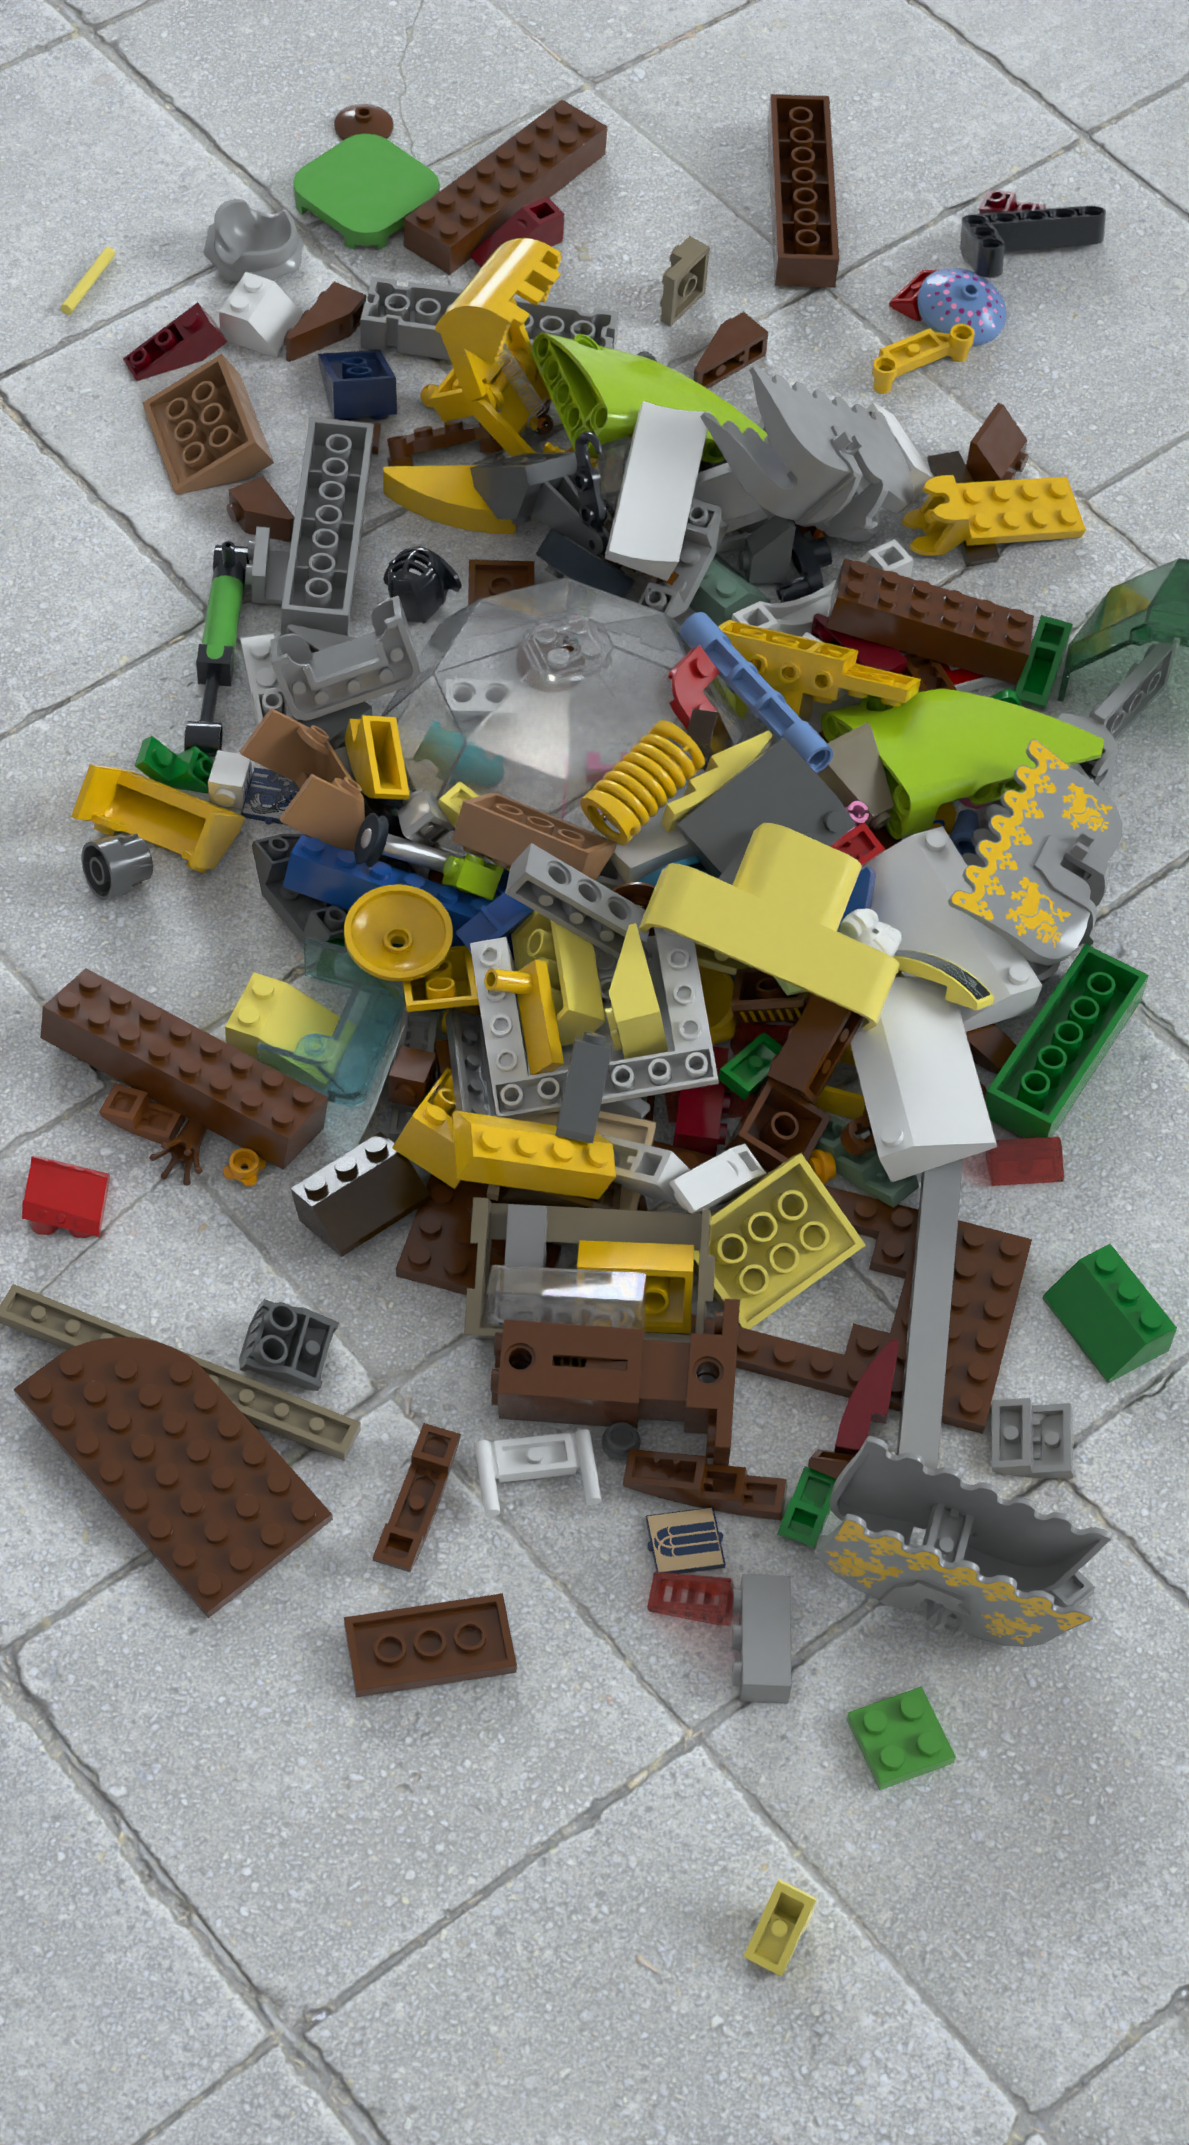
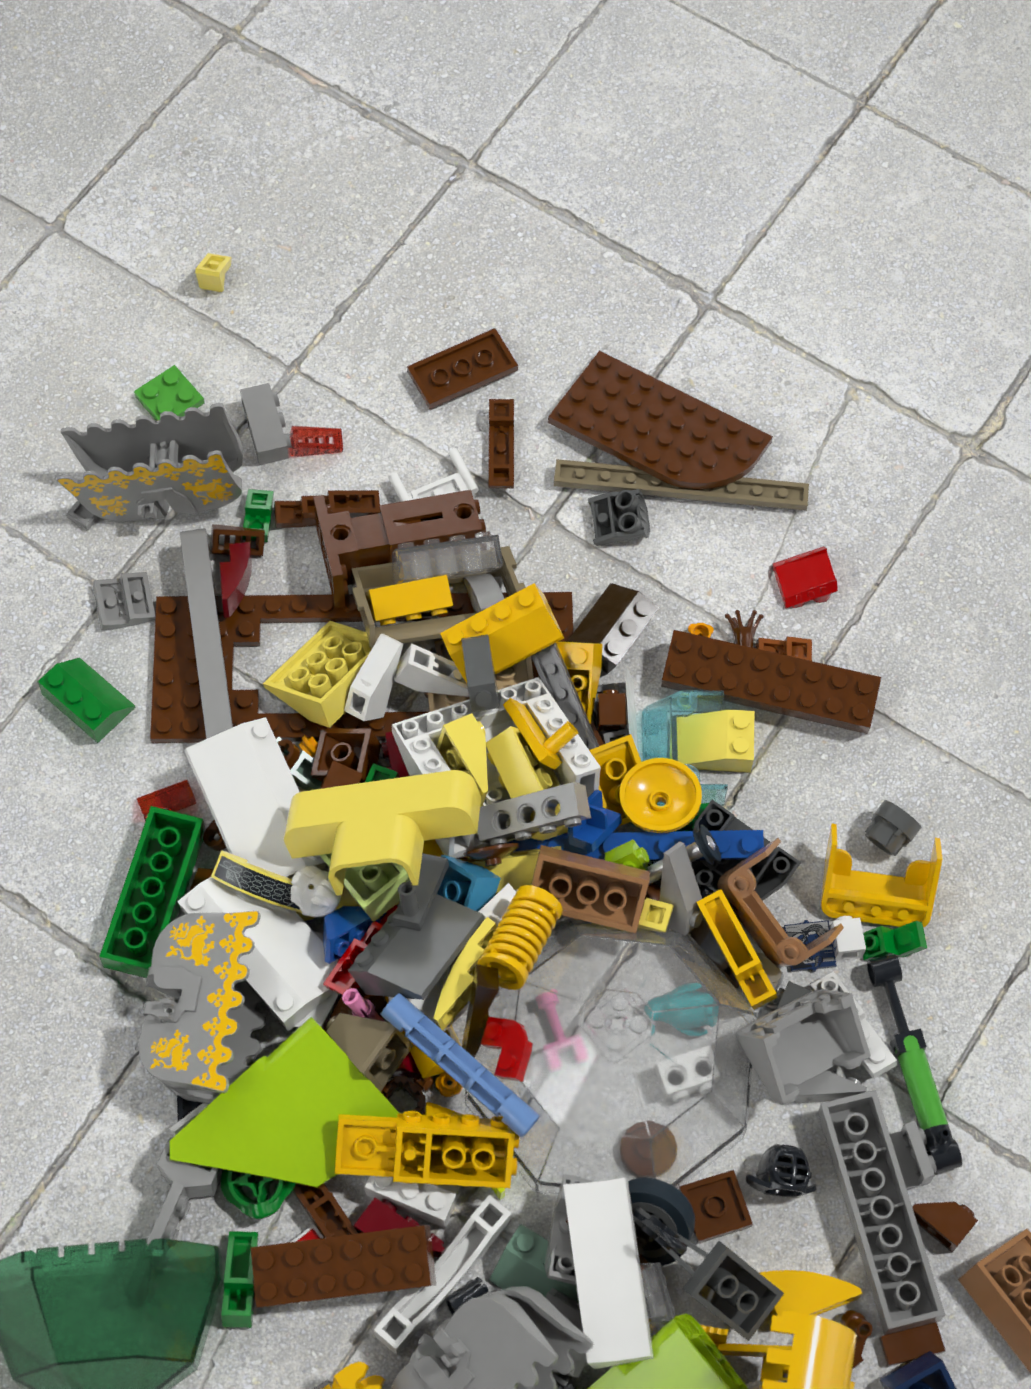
camera: 165 degrees right, 10 degrees up
piece [646,1507,726,1577] -> none

